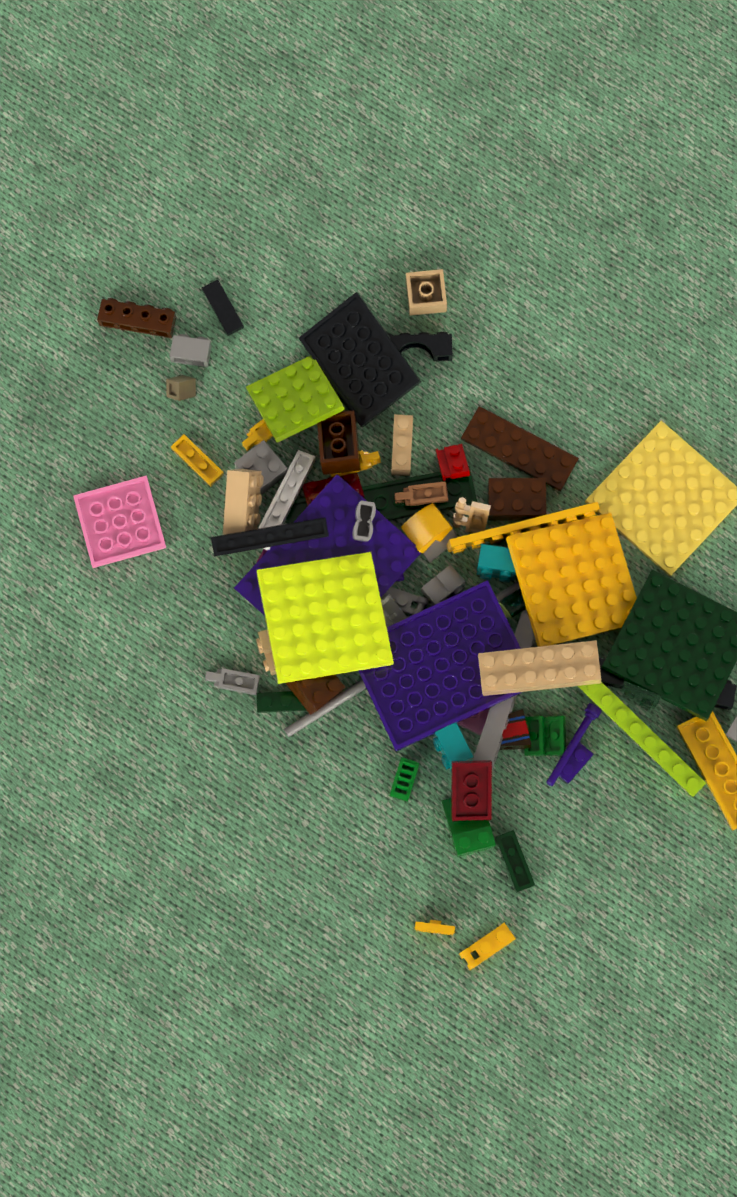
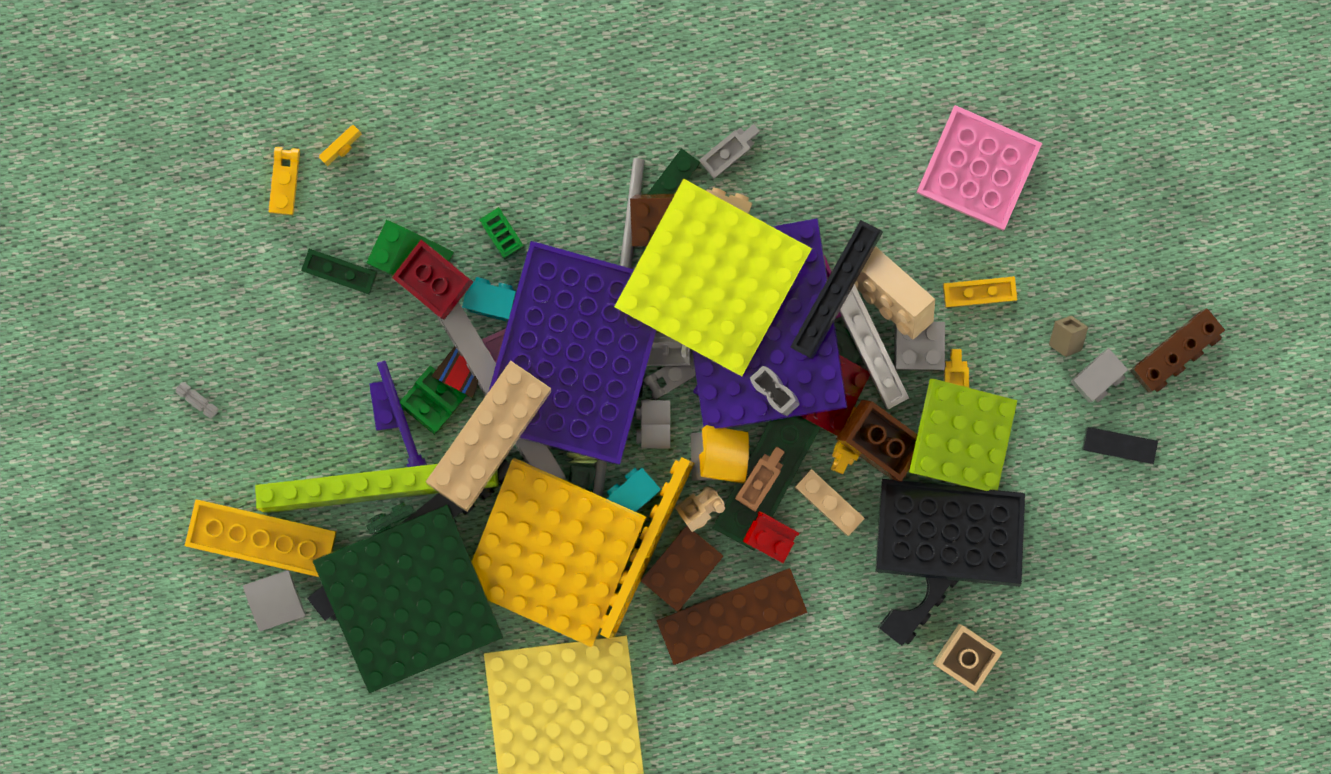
camera: 125 degrees right, 10 degrees up
none -> light grey axle [175,382,219,419]

